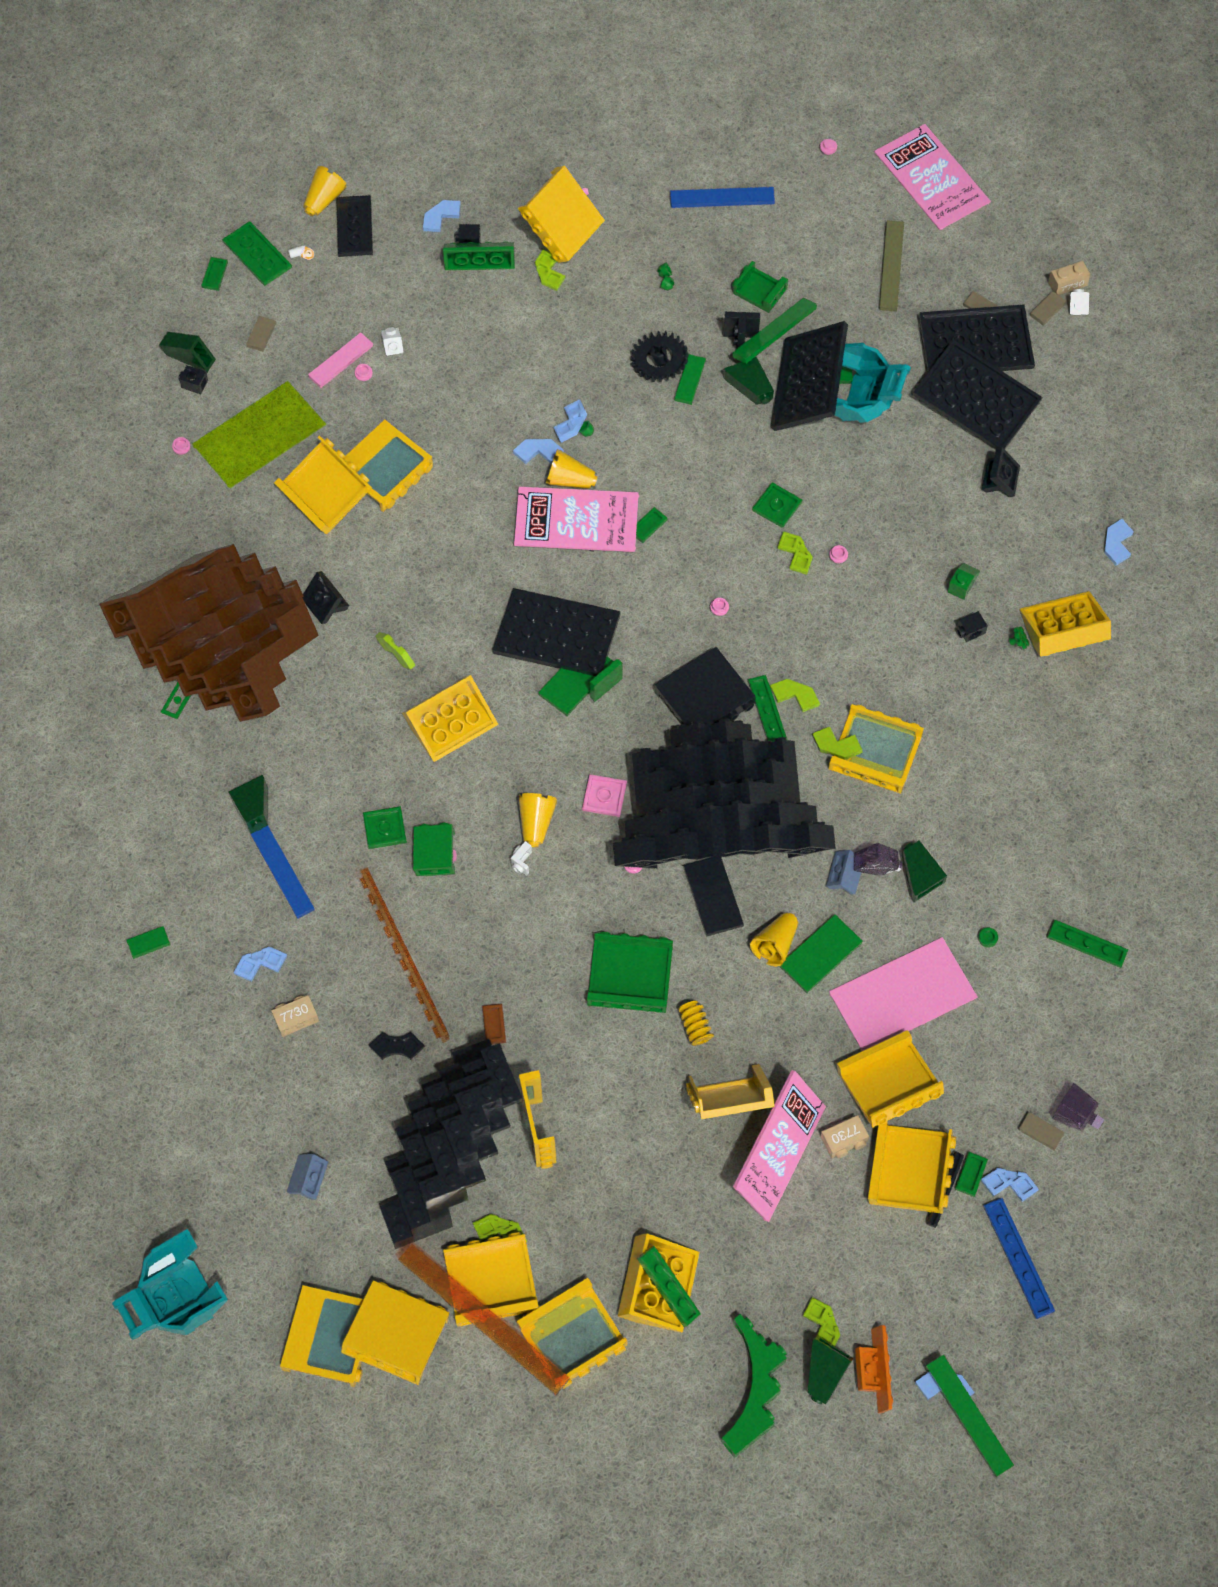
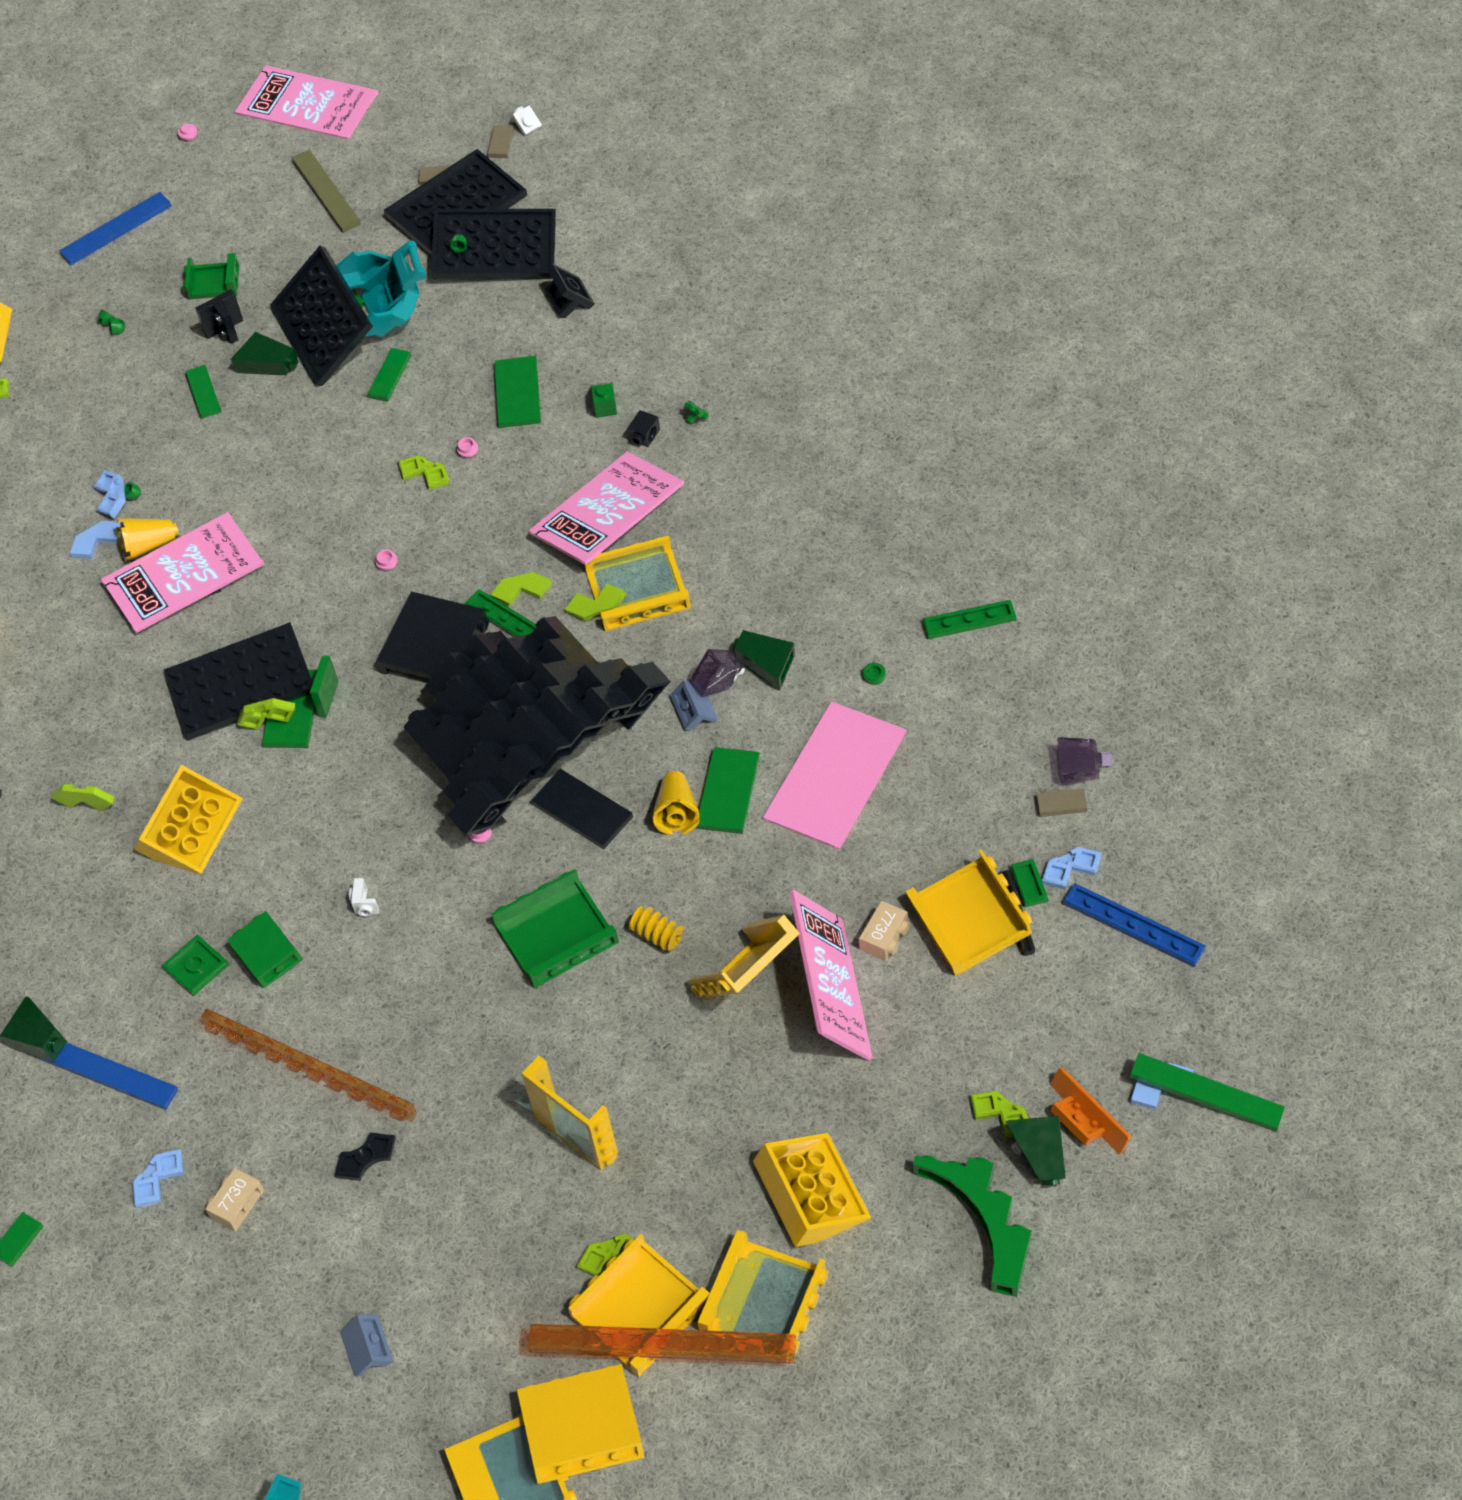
camera: 30 degrees left, 10 degrees down
black panel [379,1039,523,1249] -> none
dark orange tile [482,1004,506,1044] -> none
yellow cone [519,793,557,848] -> none
bright pink tile [582,774,627,817] -> none
black gear [630,330,689,382] -> none
green tile [636,507,668,543] -> none
green tile [637,1246,701,1327] -> none
green tile [732,298,817,364] -> none
green tile [752,482,803,528] -> none
yellow panel [837,1030,944,1128] -> none
yellow slope [1020,591,1111,657] -> none
tan brick [1048,261,1090,295] -> none
light blue tile [1104,519,1134,566] -> none
none -> lime tile [237,698,295,730]
none -> green tile [368,348,411,402]
none -> green hinge [450,234,467,252]
none -> green tile [495,356,541,428]
none -> bright pink piece [528,451,684,565]

